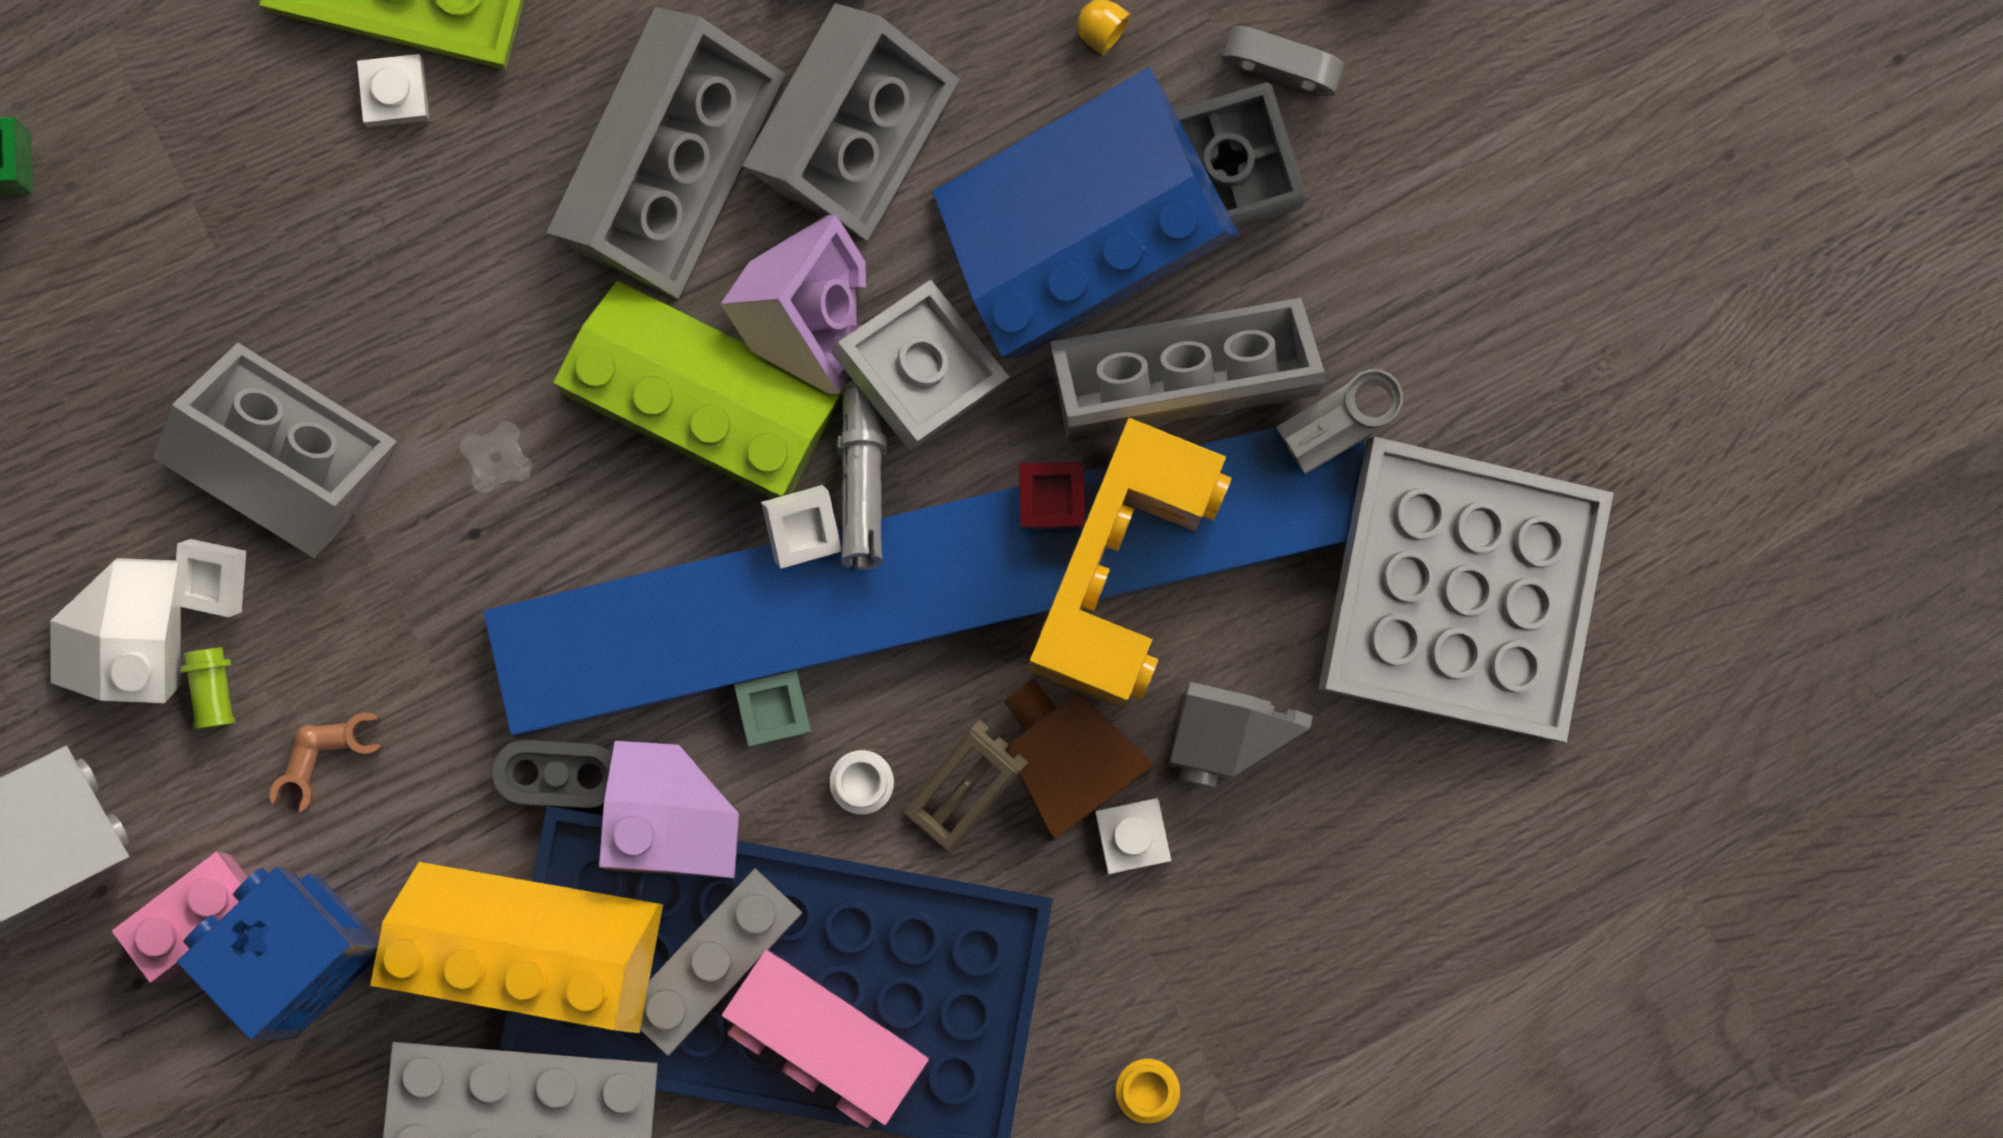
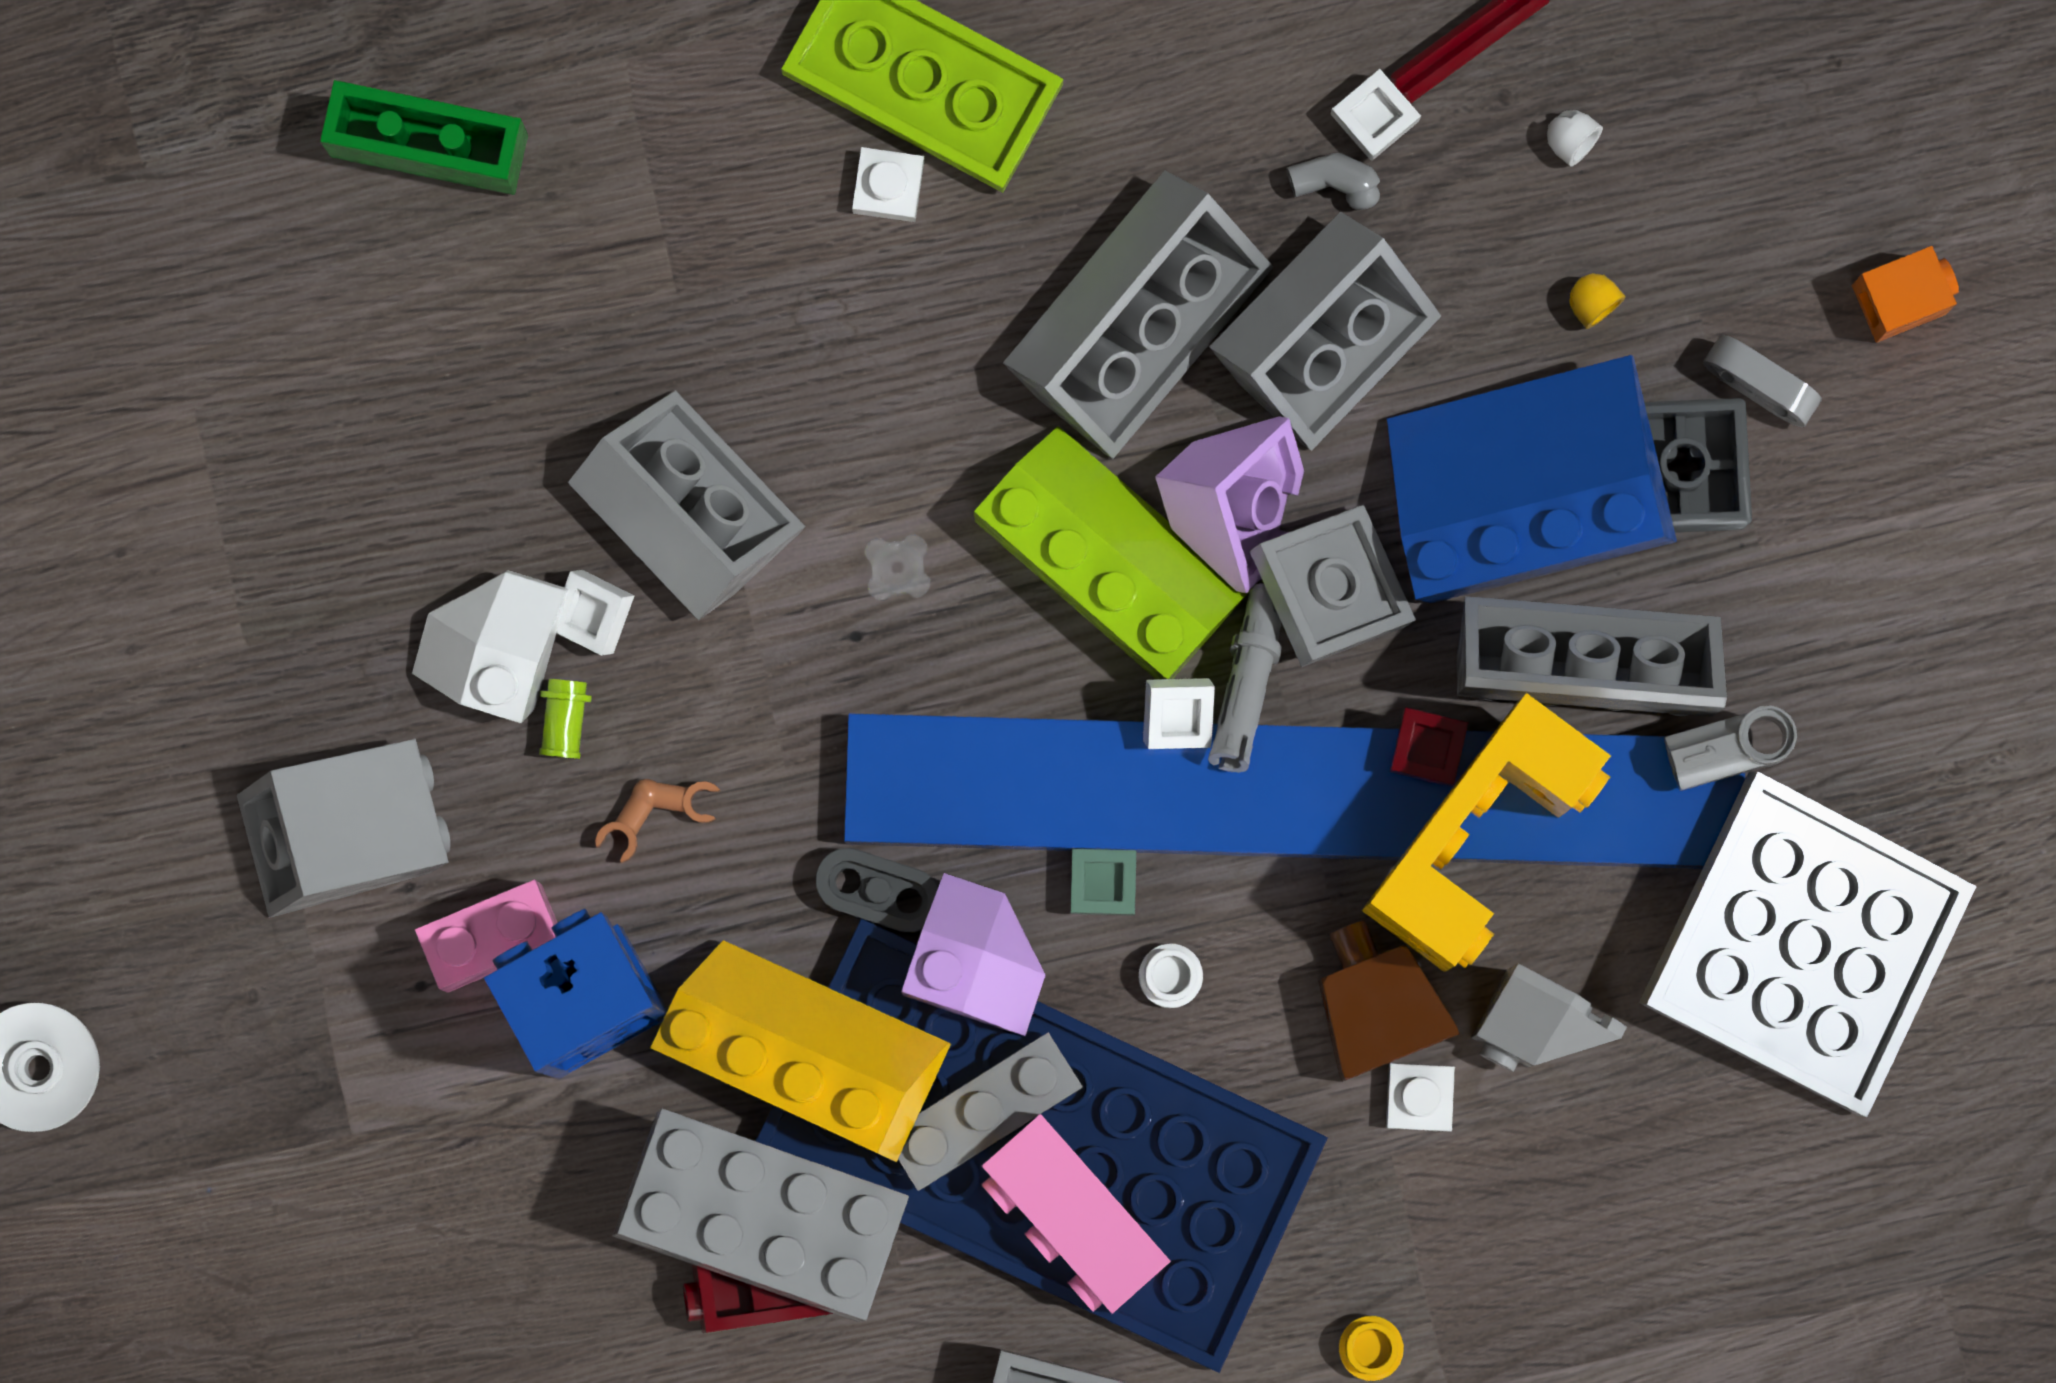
camera: 15 degrees right, 0 degrees up
dark tan tile [902,720,1028,854] -> none

